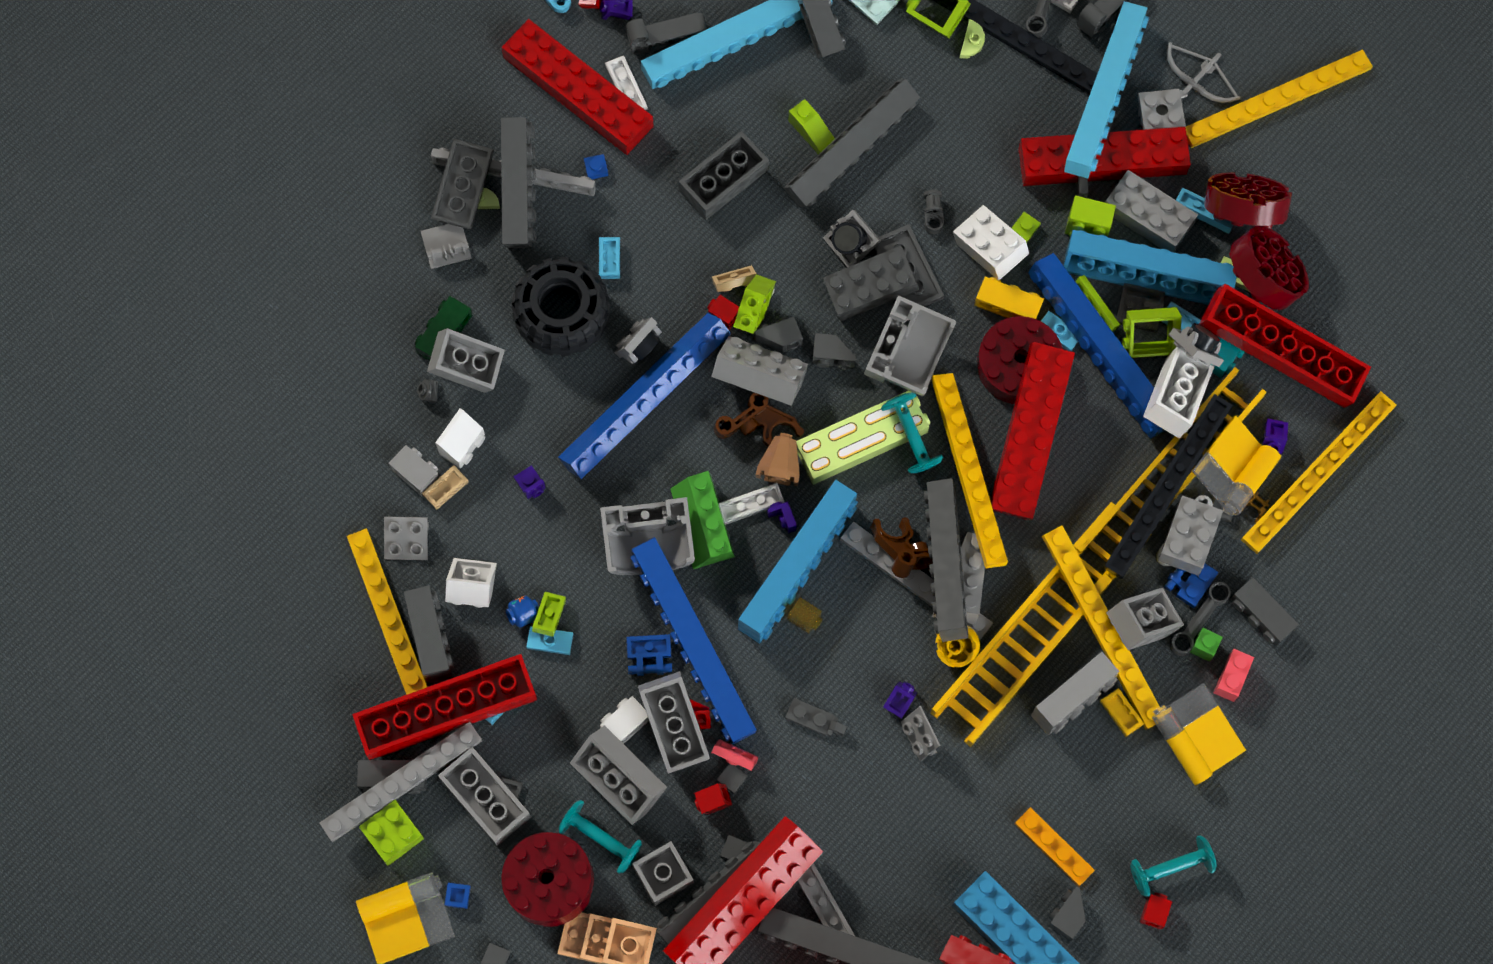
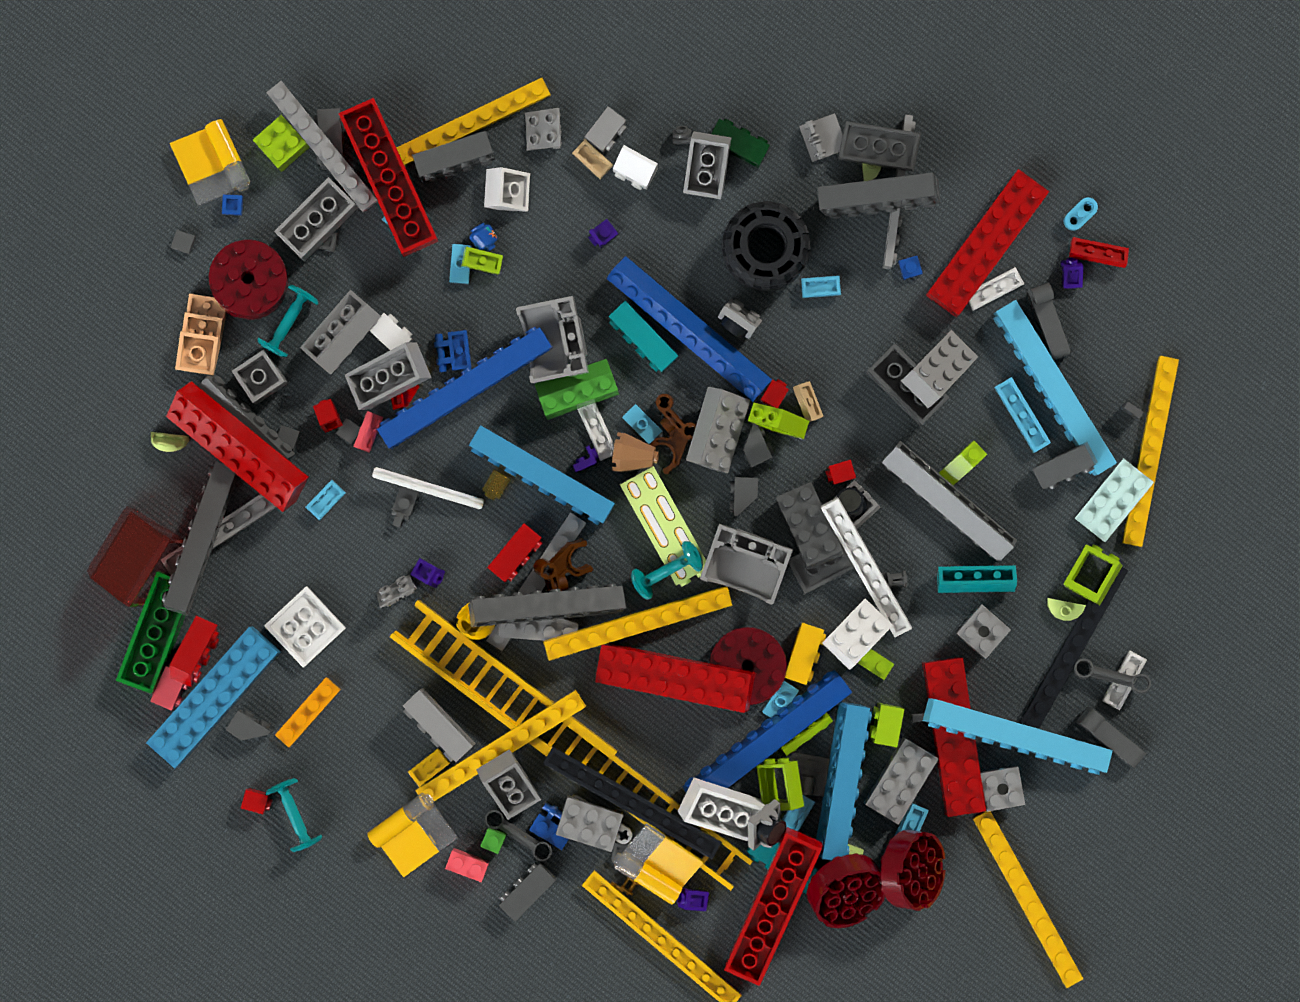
camera: 85 degrees right, 15 degrees up
light grey piece [1167,42,1241,103] -> none
none -> white plate [264,586,346,668]
none -> medium azure plate [305,480,346,521]
none -> white axle [372,467,484,509]
none -> red brick [487,523,543,582]
none -> teal brick [609,301,678,373]
none -> medium azure plate [622,404,662,444]
none -> white plate [821,497,912,637]
none -> red brick [825,460,856,485]
none -> light grey brick [901,330,978,408]
none -> teal brick [937,565,1017,593]
none -> light grey piece [956,604,1011,659]
none -> medium azure plate [994,377,1051,453]

